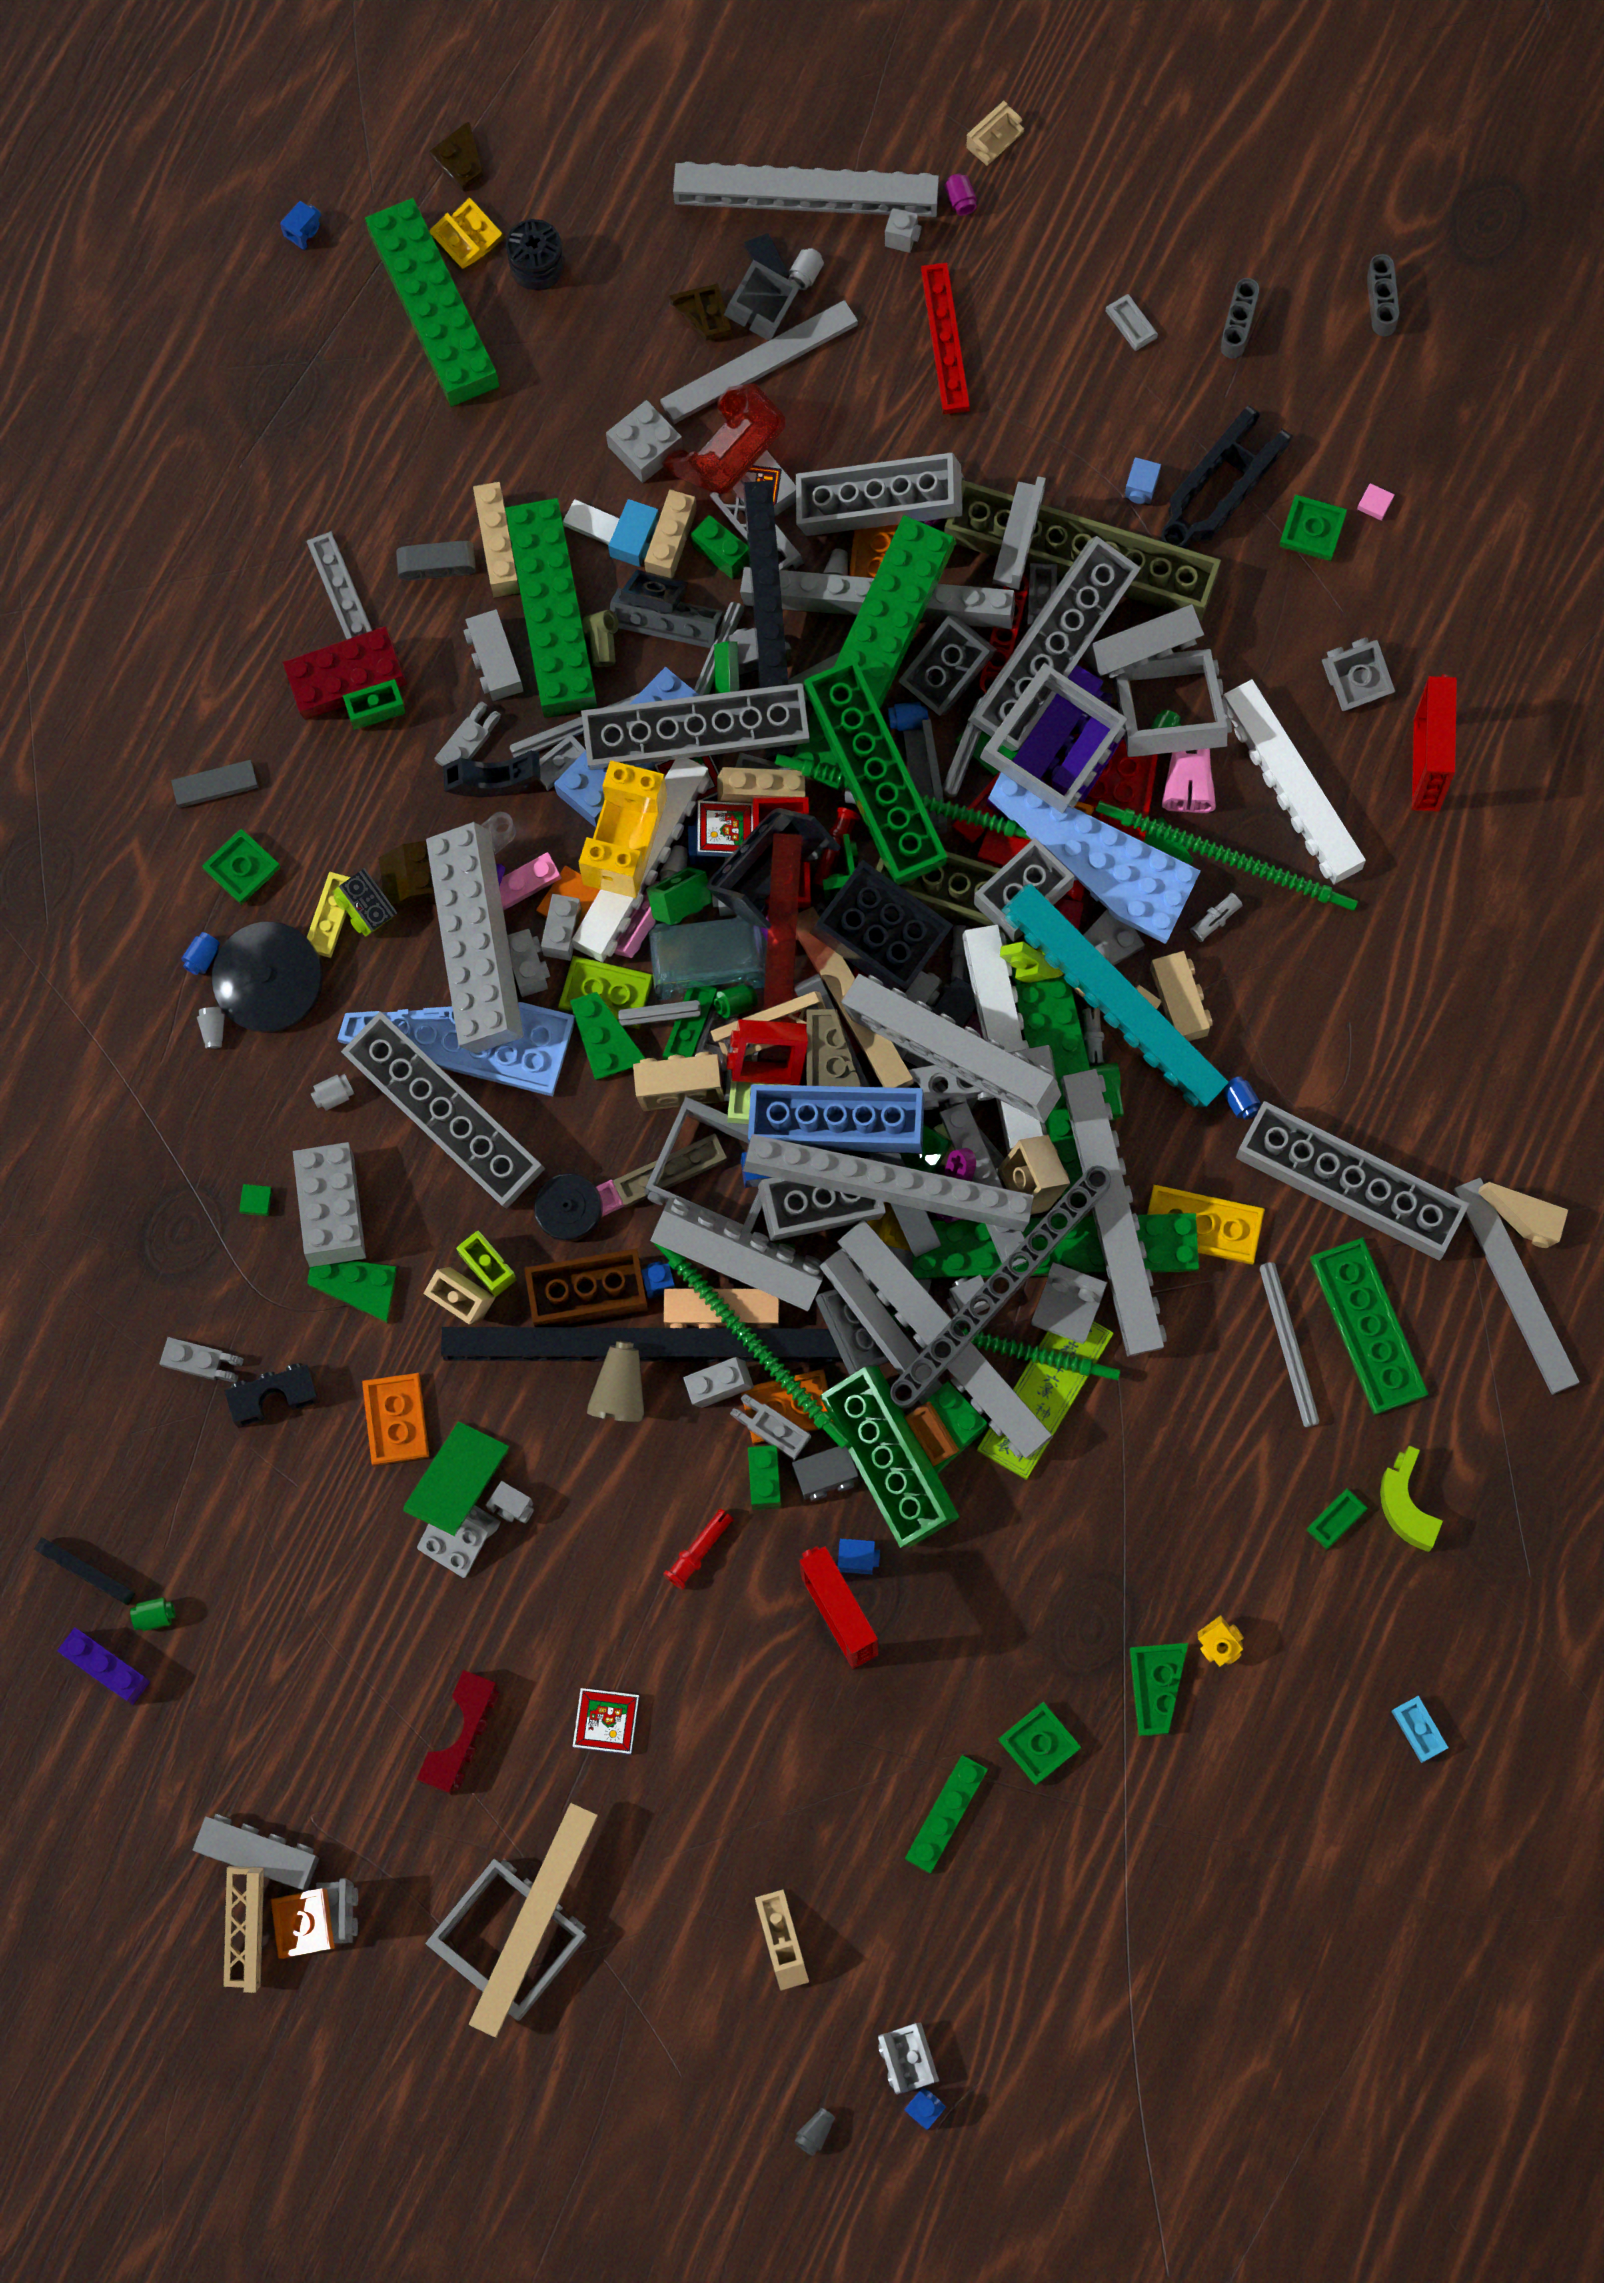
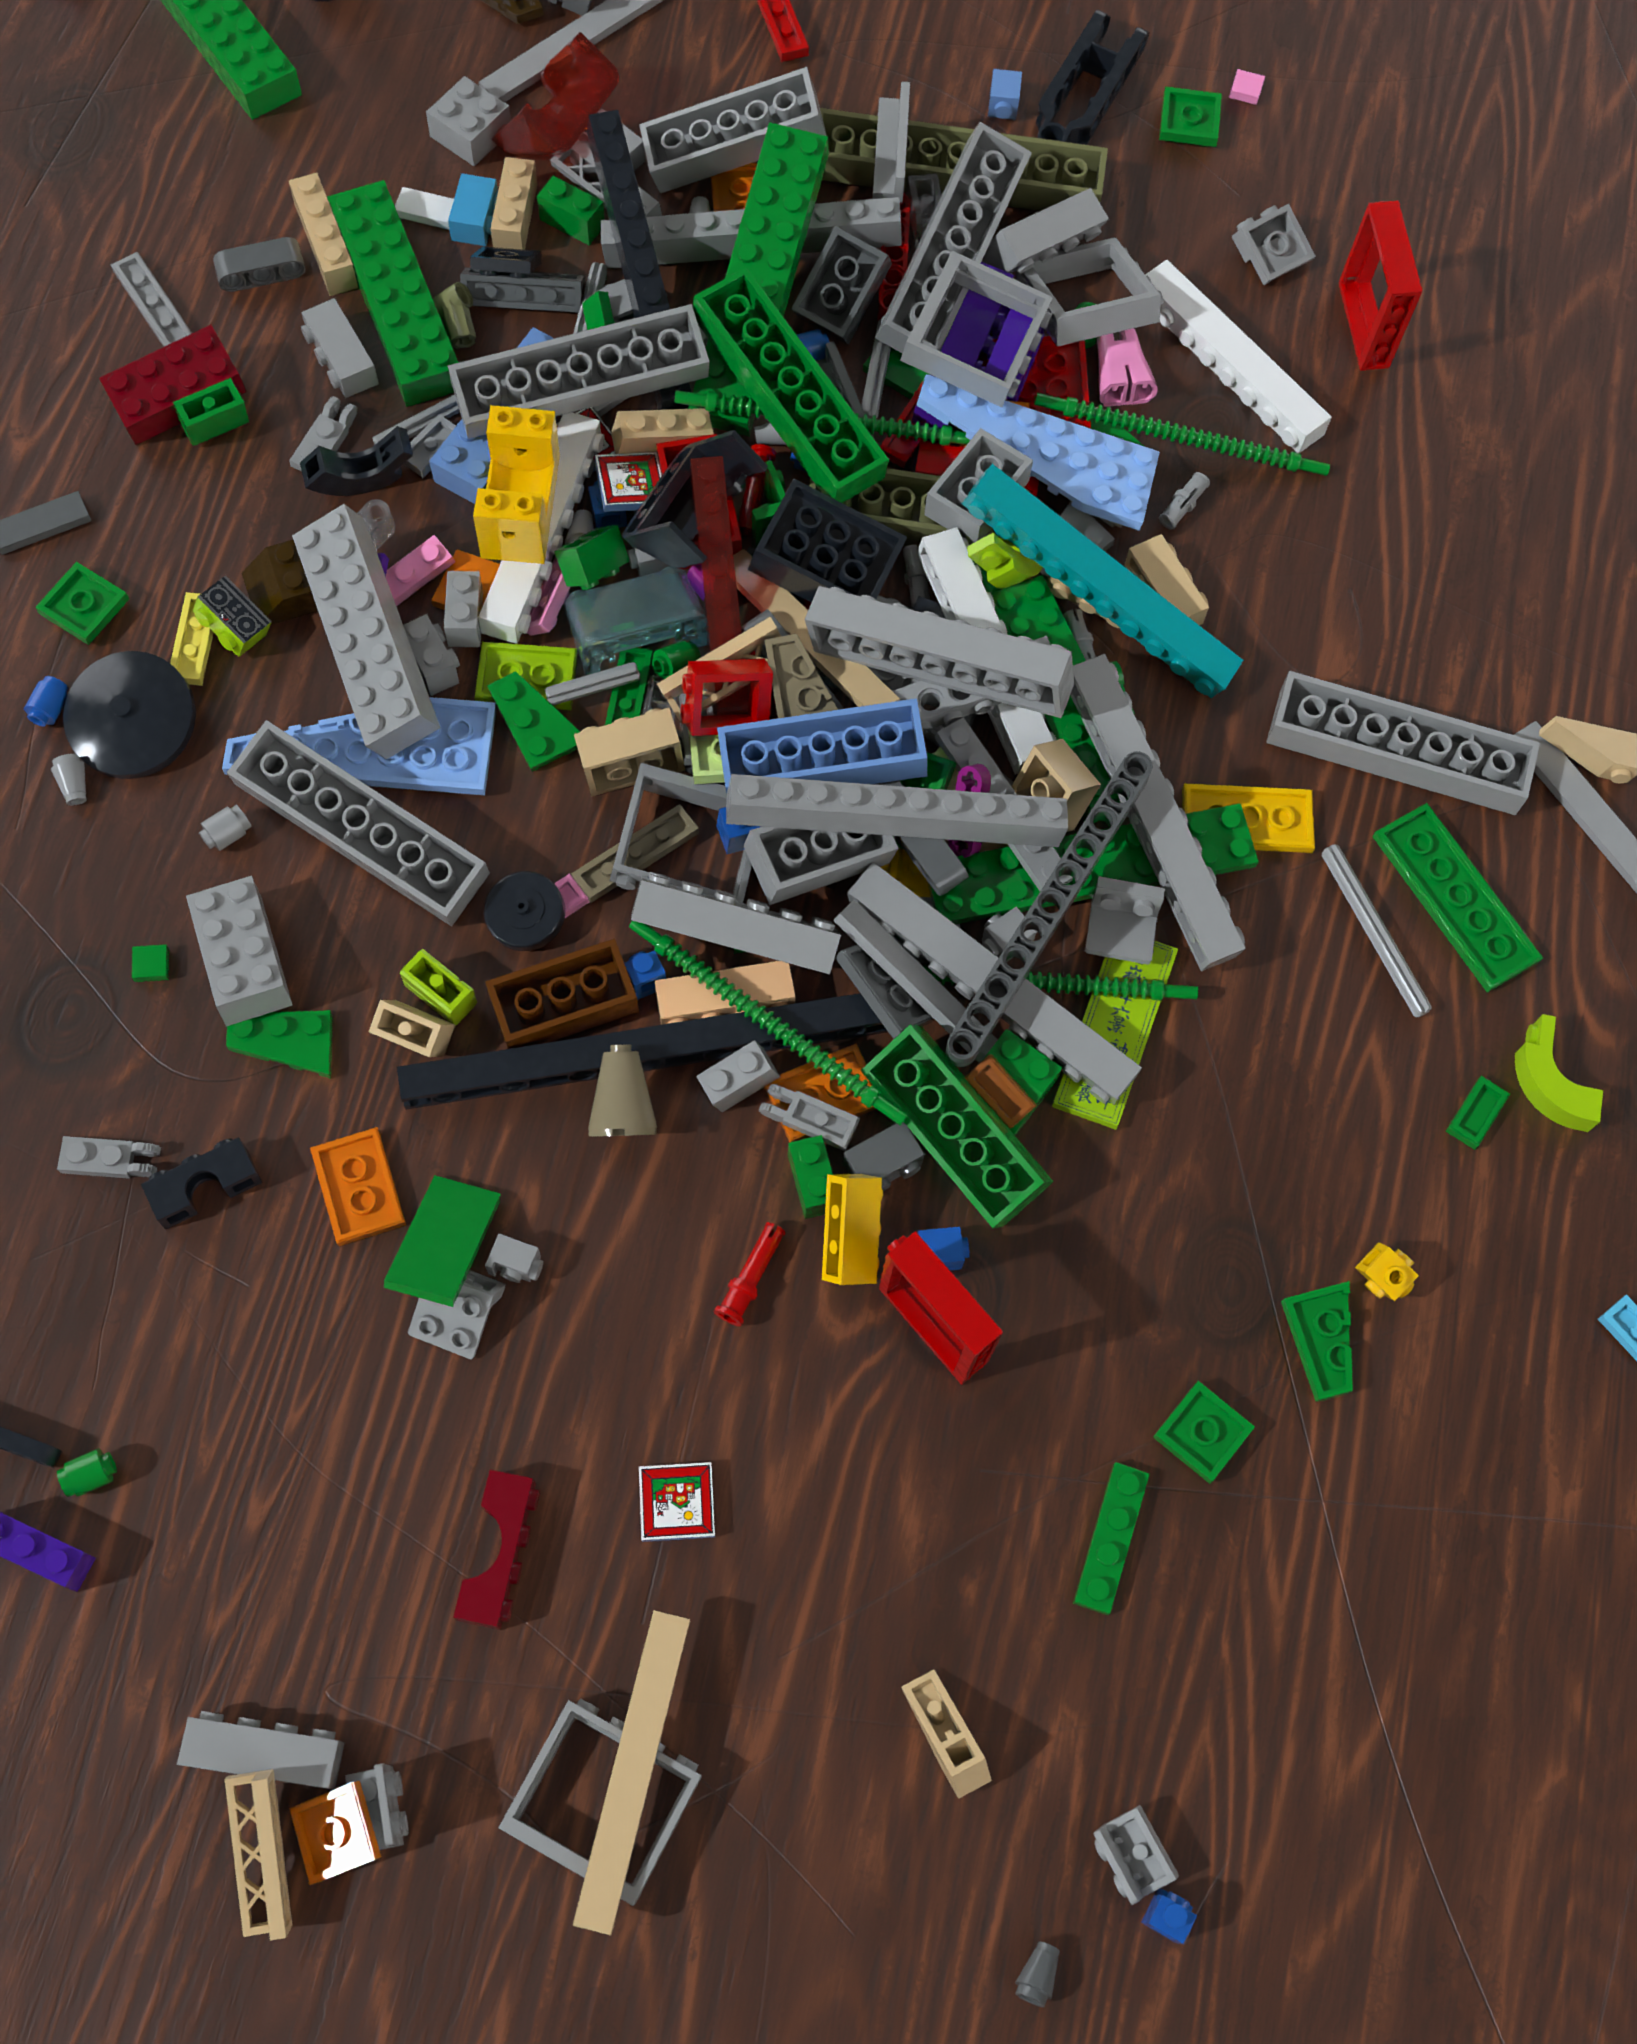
camera: 20 degrees left, 5 degrees down
blue brick [1223,1076,1261,1120] -> none
none -> yellow brick [822,1174,883,1285]

